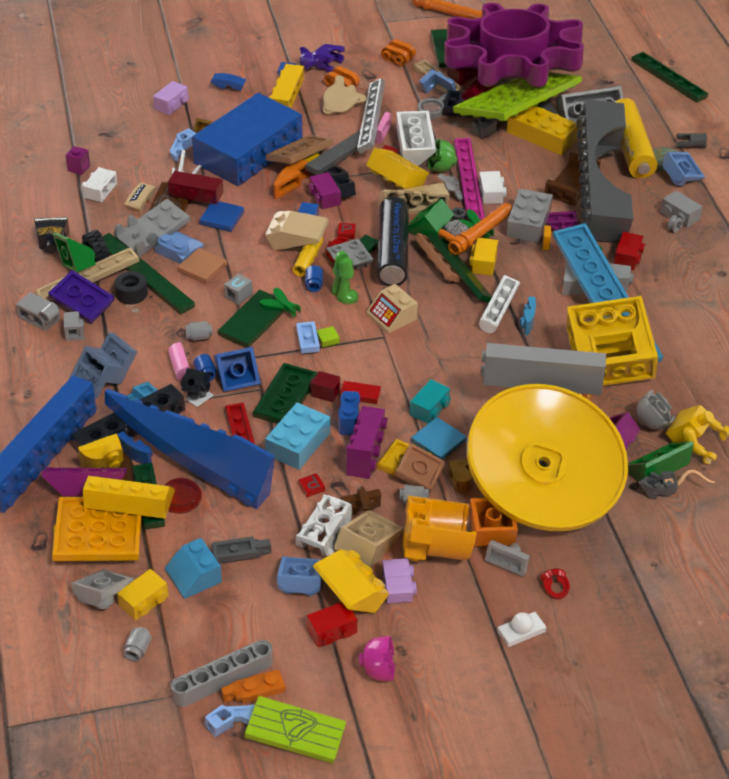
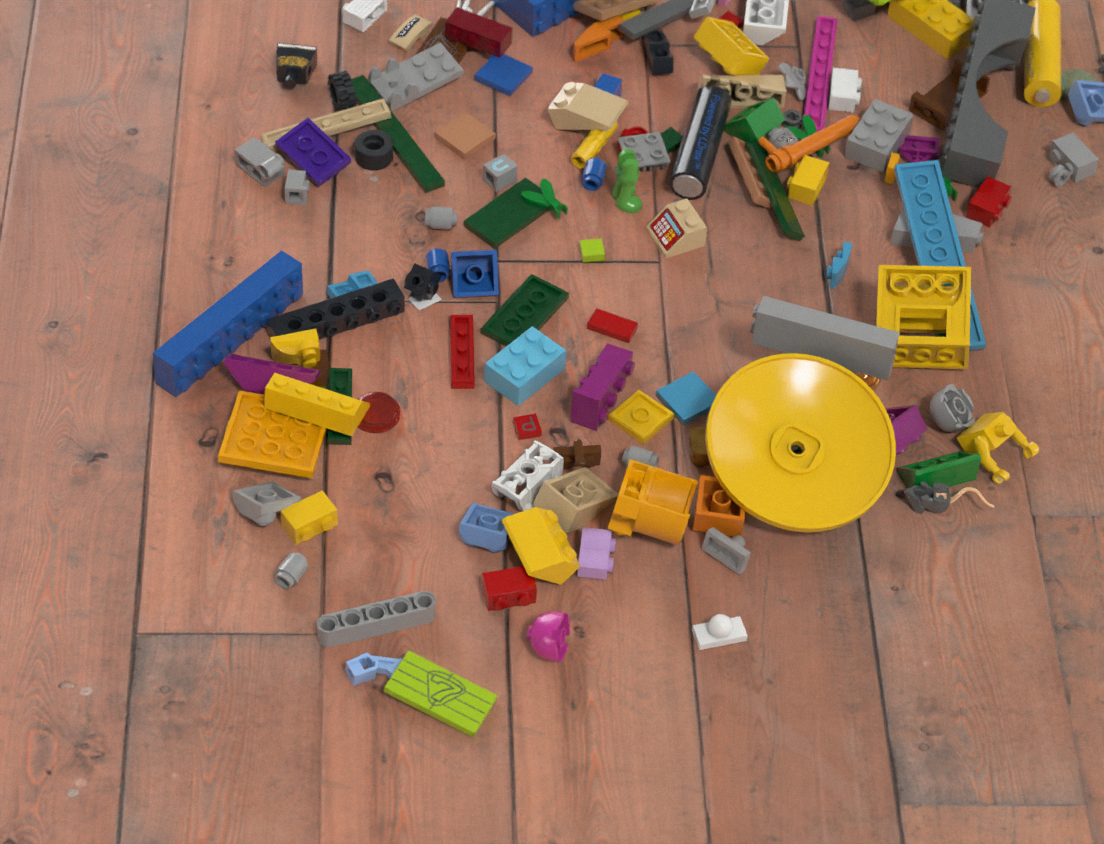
camera: 10 degrees right, 5 degrees up
green slope [53,232,96,272] -> none
sand blue bracket [69,332,138,399] -> none
blue wedge [105,389,275,510] -> none
blue slope [117,431,153,464] -> none
medium blue slope [154,231,204,264] -> none
dark azure slope [165,538,222,599] -> none
bright pink brick [168,342,189,381] -> none
dark grey hinge [212,536,272,563] -> none
orange hinge [221,669,286,704] -> none
light blue plate [296,321,320,354] -> none
magenta brick [308,172,341,209] -> none
dark red brick [310,371,340,403] -> none
red tile [337,223,356,239] -> none
blue brick [339,391,360,436] -> none
nougat tile [394,443,445,494] -> none
teal brick [409,379,451,424] -> none
bright green cylinder [427,139,457,173] -> none
white brick [479,275,520,333] -> none
red piece [539,568,570,600] -> none

